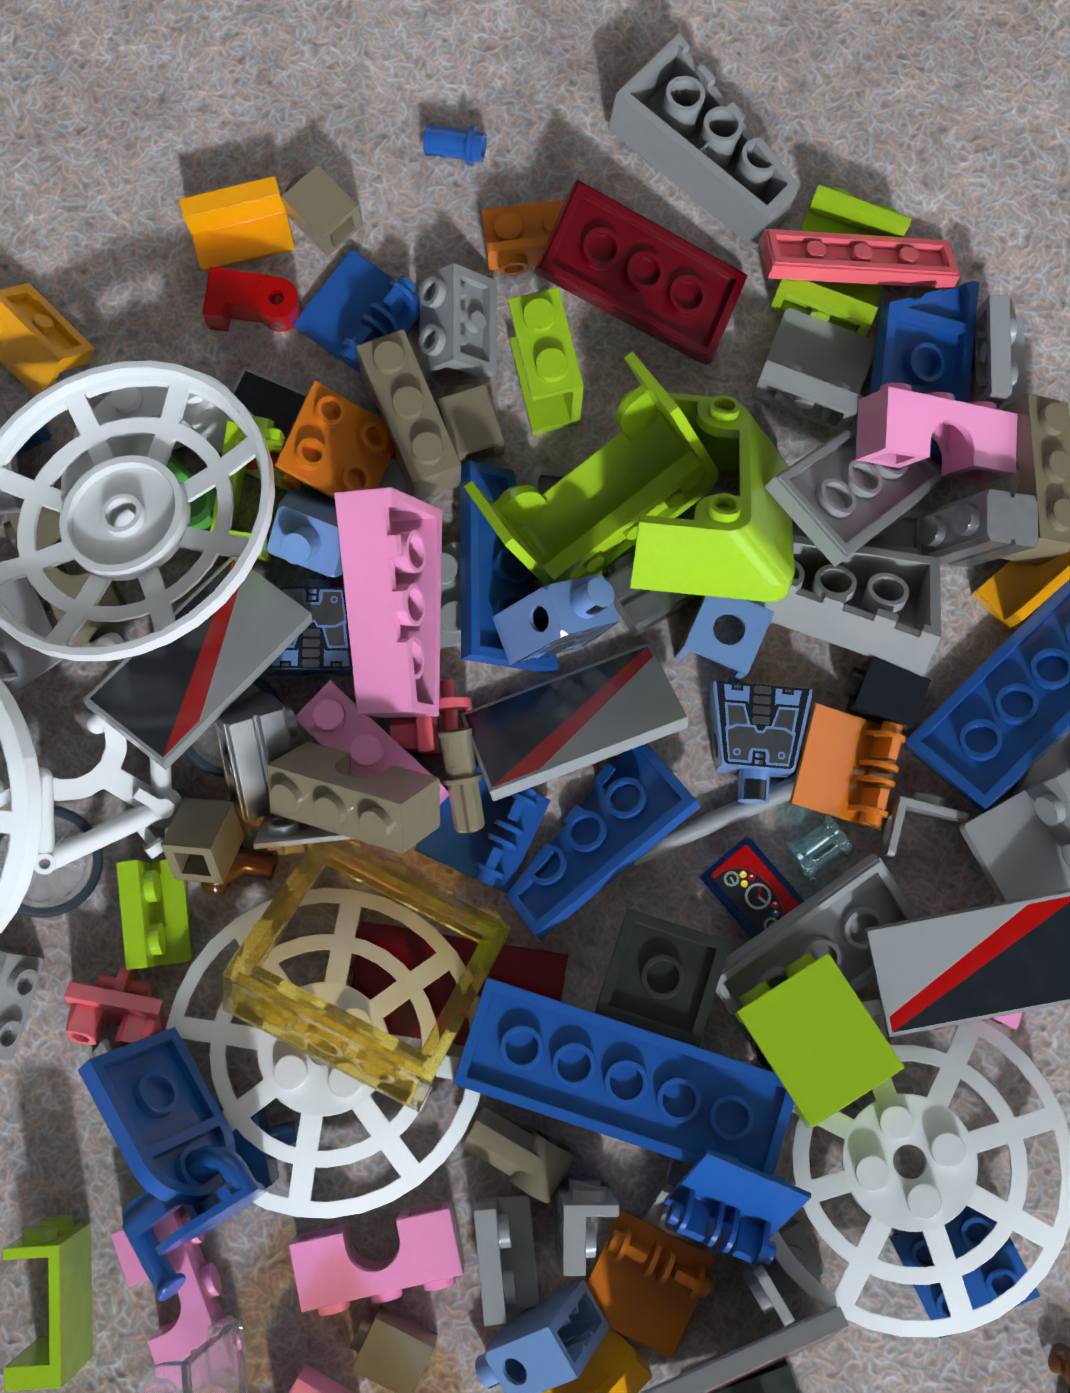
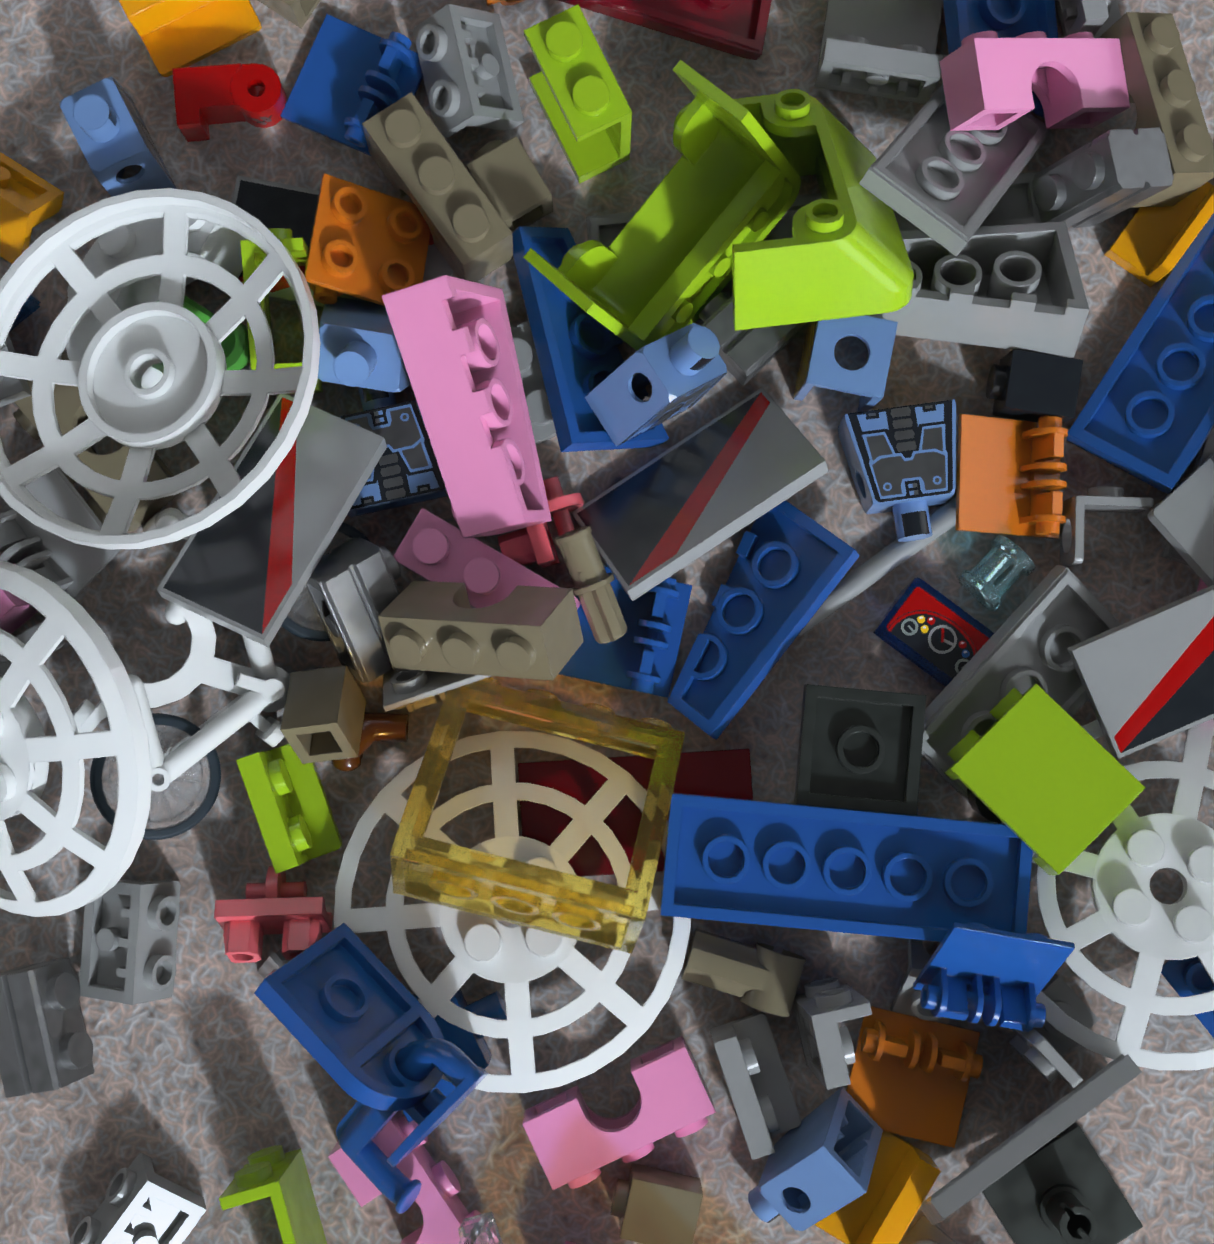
camera: 15 degrees left, 5 degrees up
none -> medium blue torso [59,77,177,197]

